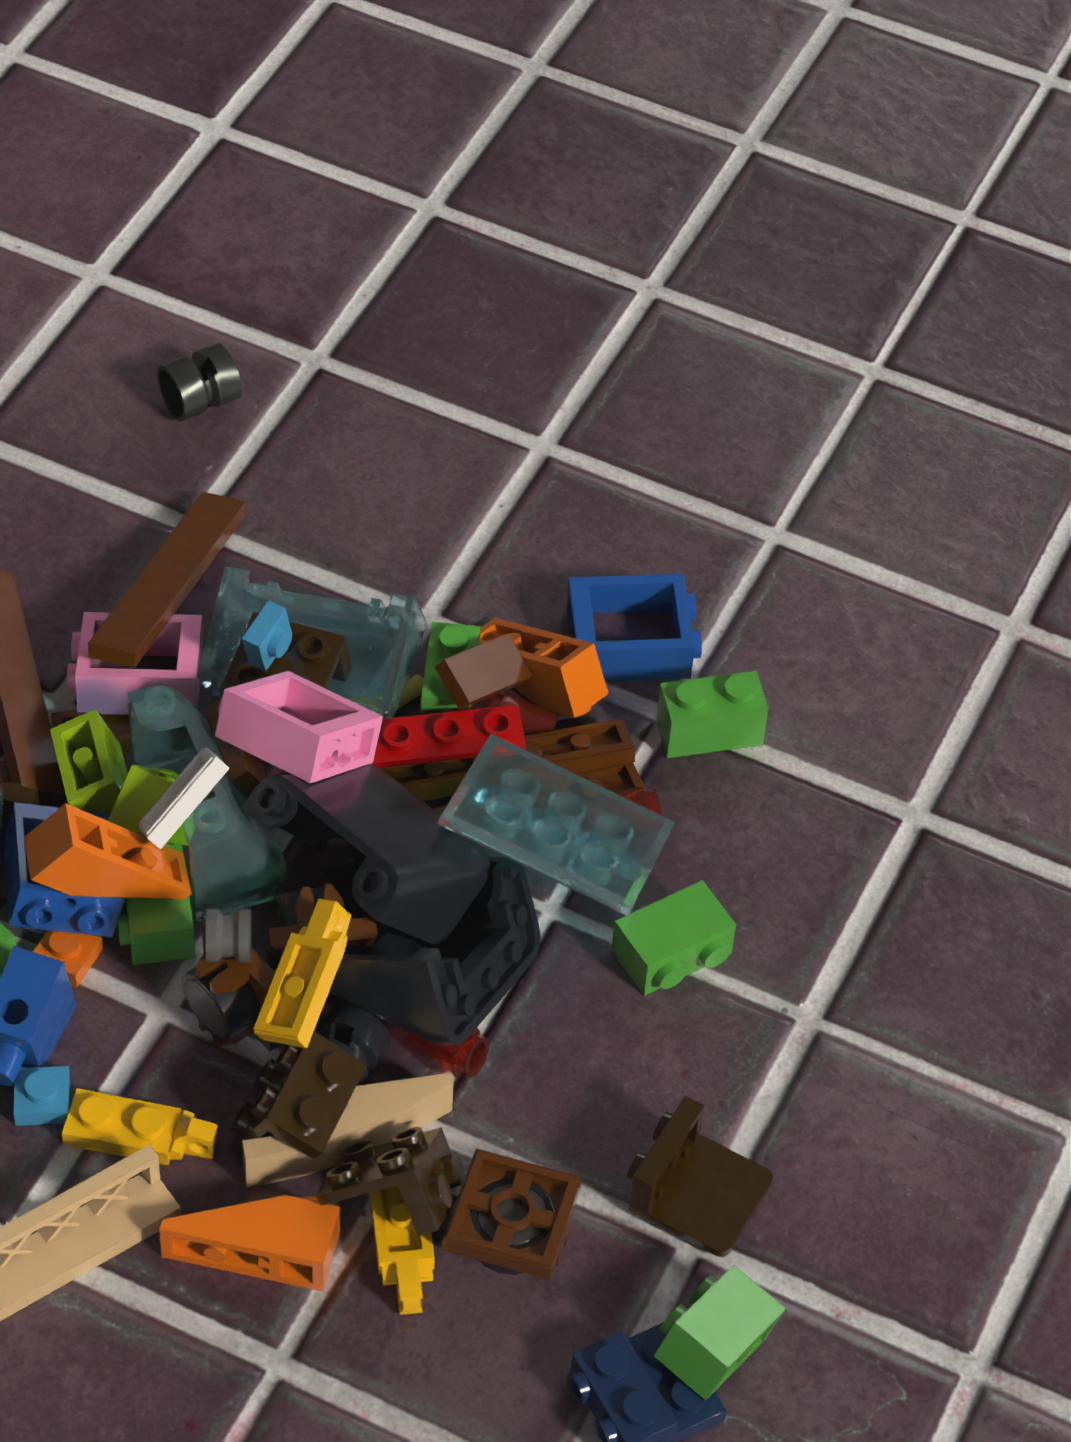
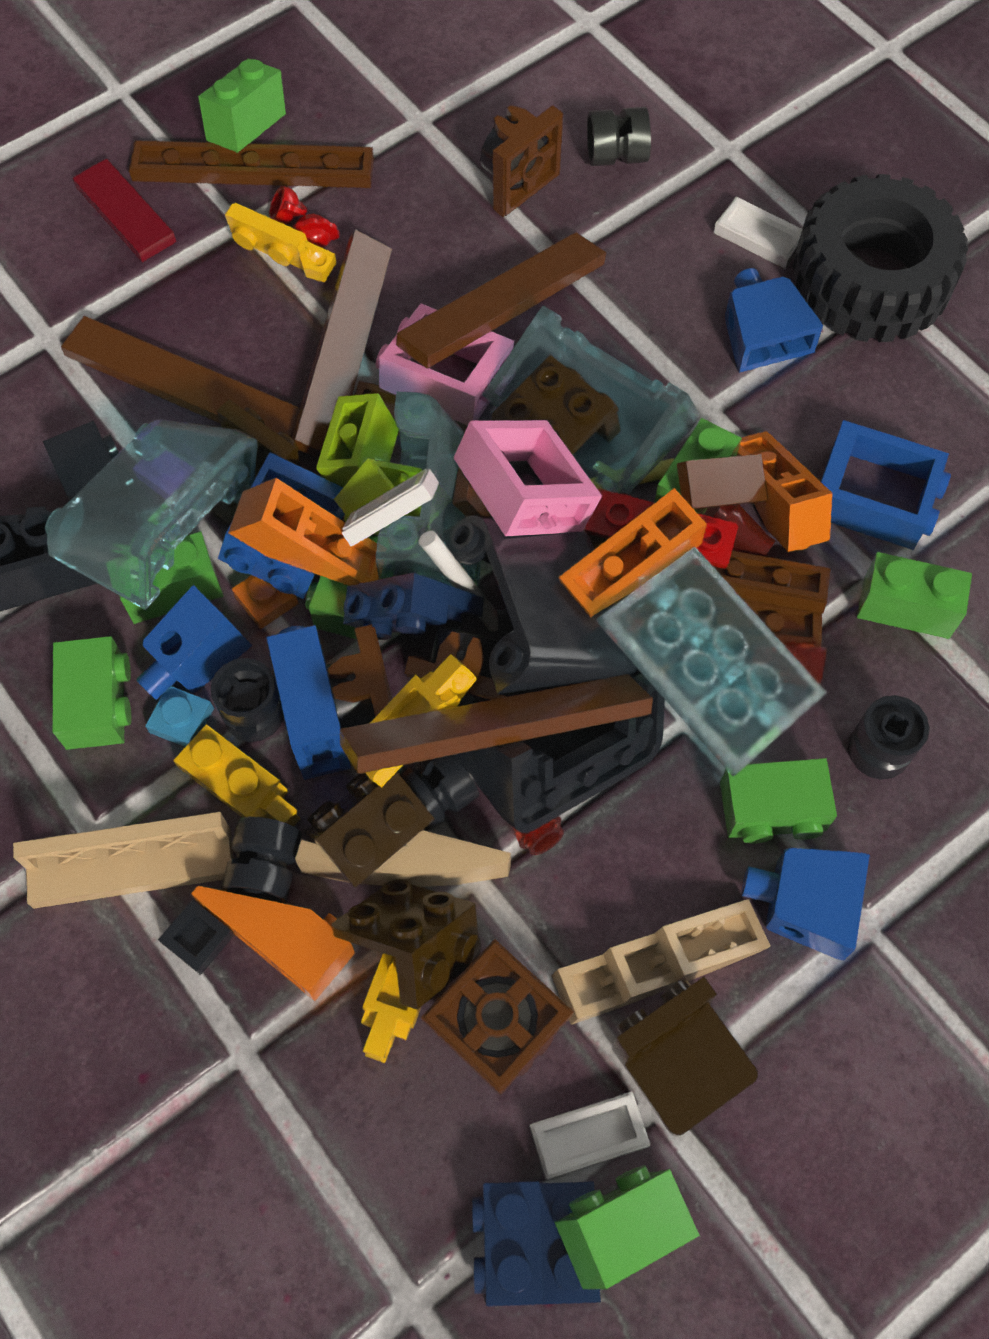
camera: 30 degrees right, 15 degrees up
dark grey wheel [206,908,251,963] -> none
dark azure plate [242,600,292,672] -> none
none -> black plate [158,899,235,976]
none -> black wheel [211,658,284,742]
none -> black wheel [221,817,302,904]
none -> blue window [267,625,351,780]
none -> reddish brown tile [340,674,653,774]
none -> dark blue plate [343,573,484,640]
none -> white bar [419,531,498,632]
none -> reddish brown piece [480,105,563,217]
none -> white tile [529,1091,651,1181]
none -> tan slope [551,899,770,1025]
none -> orange slope [559,488,707,617]
none -> white tile [714,197,802,269]
none -> blue torso [725,268,823,373]
none -> blue torso [741,848,870,961]
none -> black tyre [792,174,968,343]
none -> black wheel [848,695,930,780]

